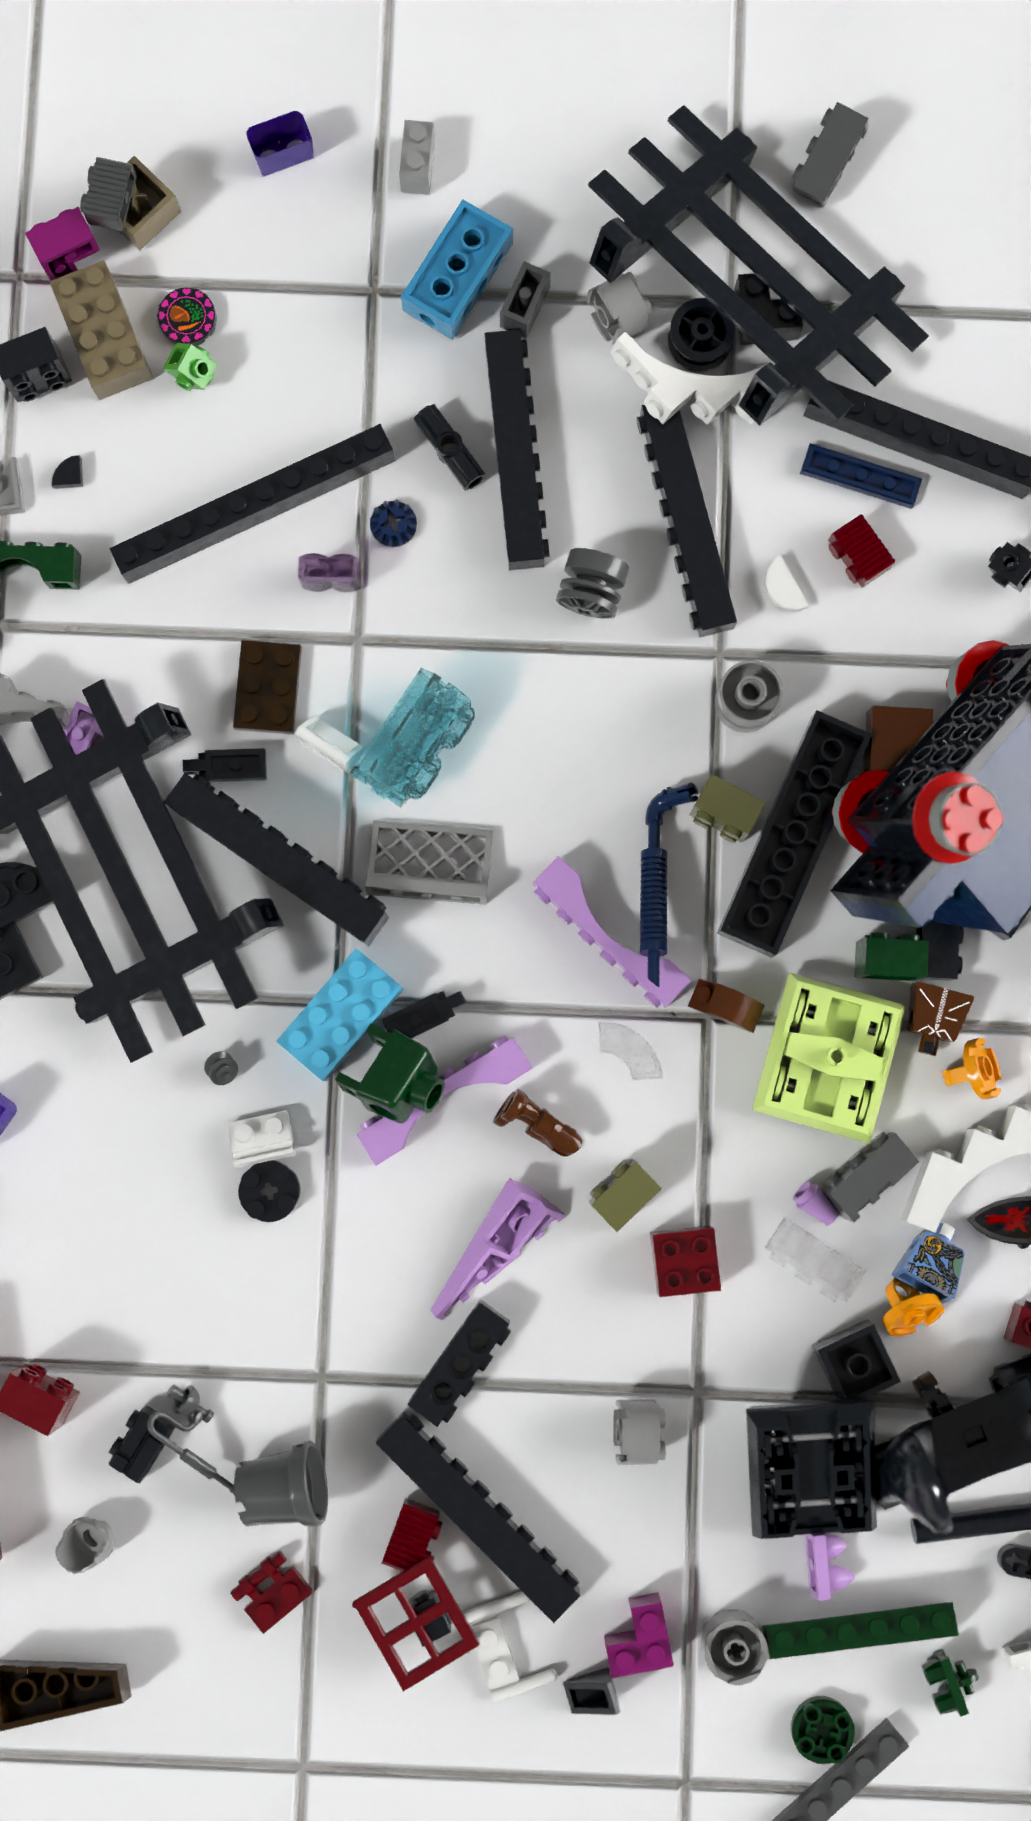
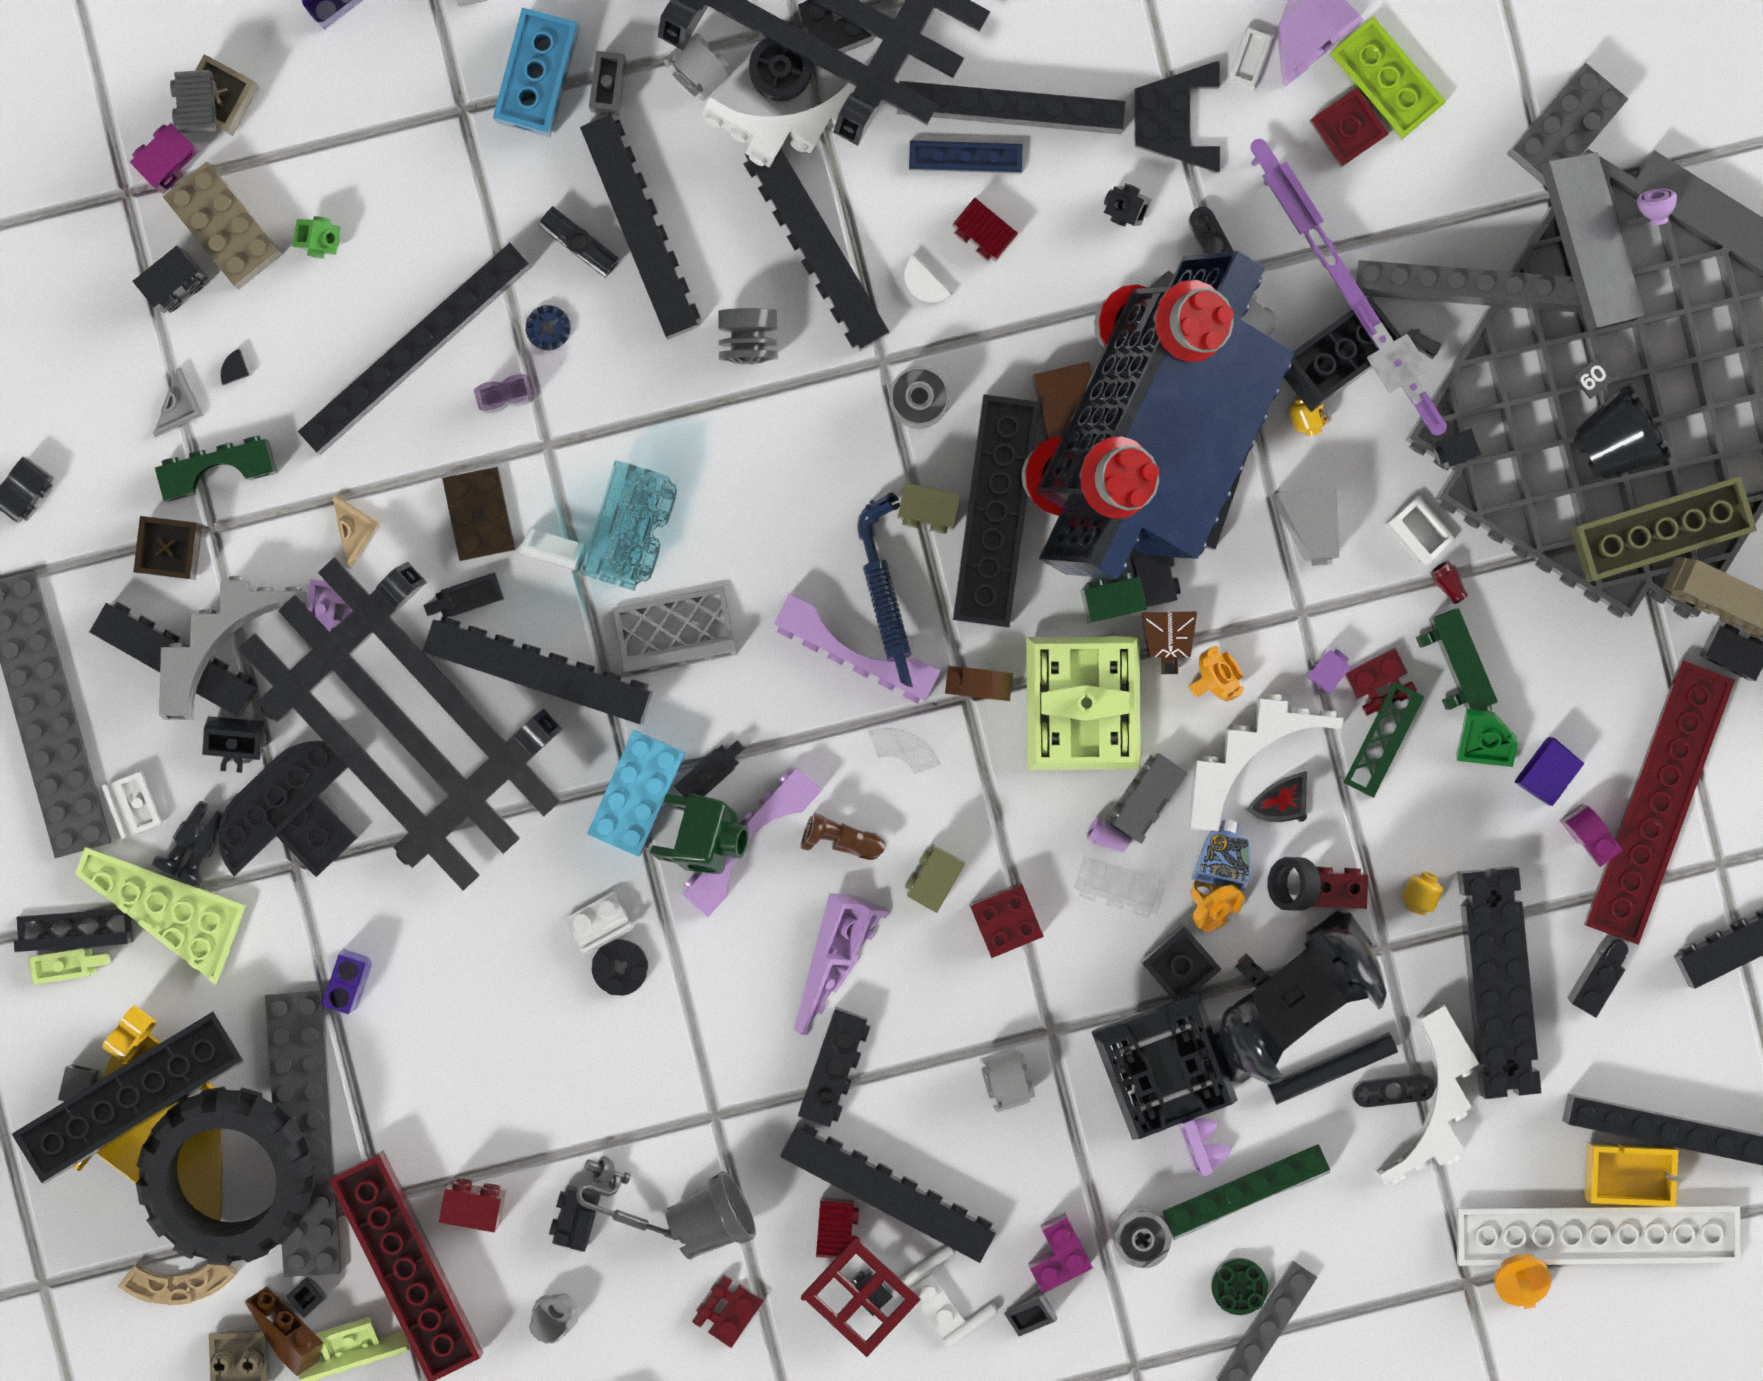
camera: 15 degrees left, 5 degrees up
black tile [157,287,217,346] -> none
dark grey wheel [204,1051,238,1085] -> none
dark green hips [921,1649,979,1717] -> none
none -> tan tile [332,495,380,567]
none -> black tyre [1267,857,1321,911]

